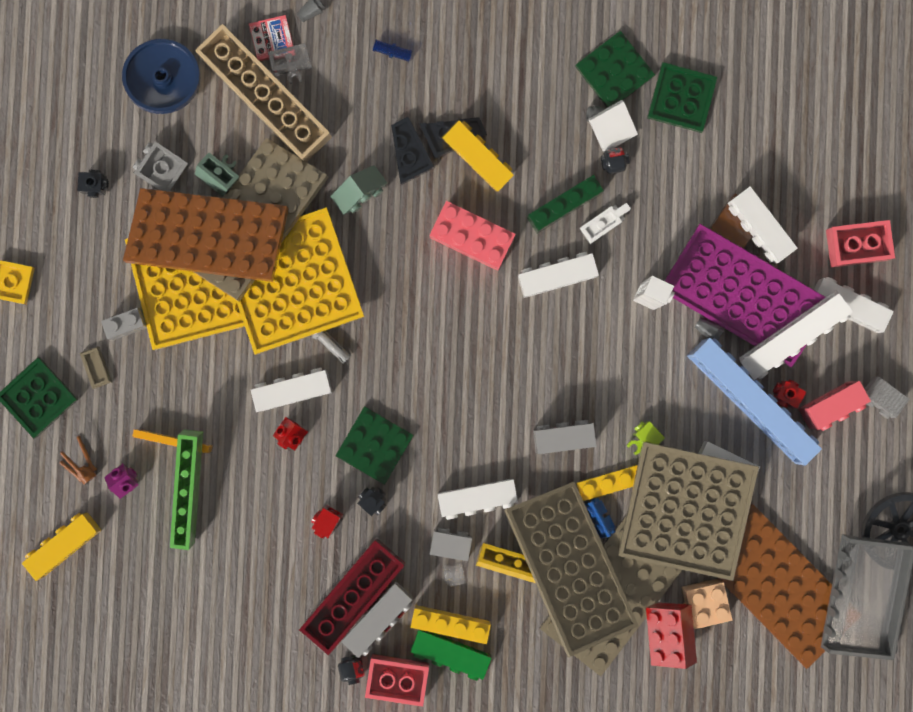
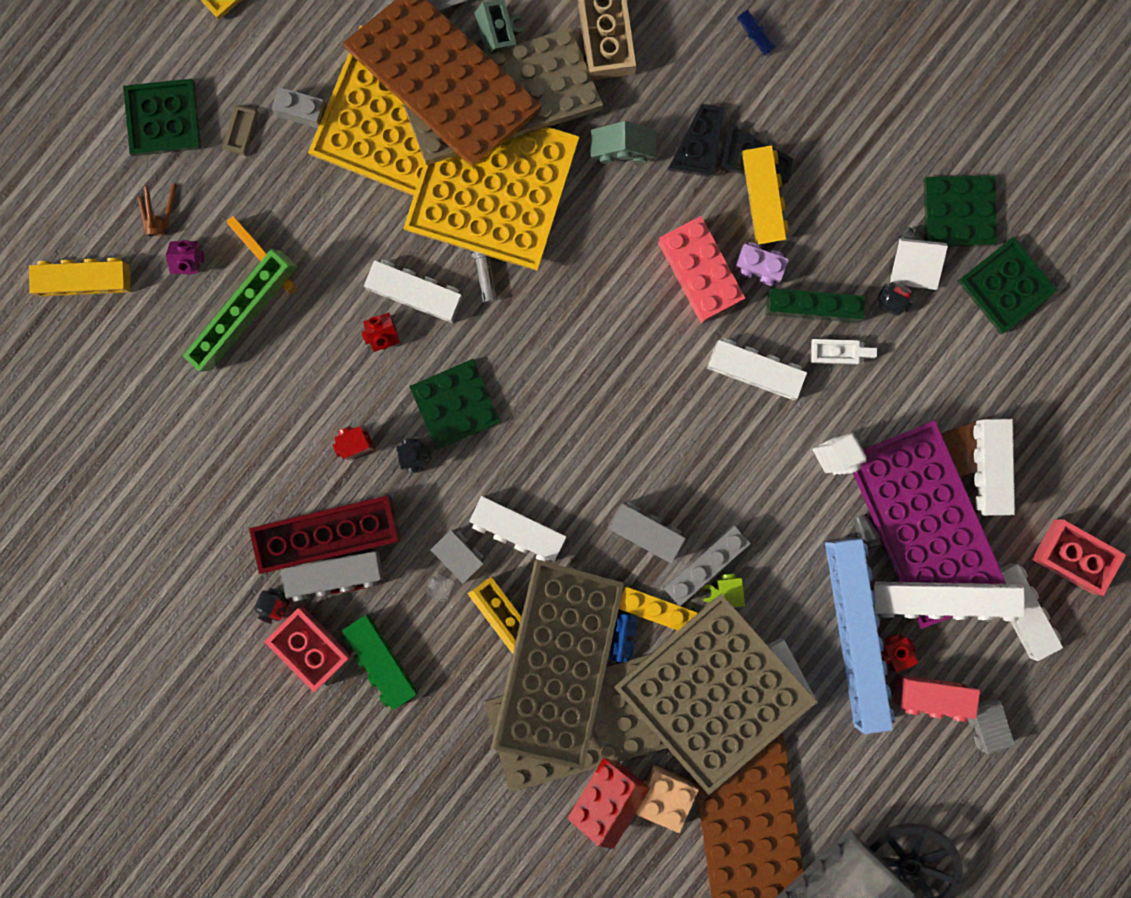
camera: 30 degrees right, 0 degrees up
yellow brick [410,605,491,644] -> none
none -> light grey brick [662,525,750,606]
none -> lavender brick [733,242,788,286]

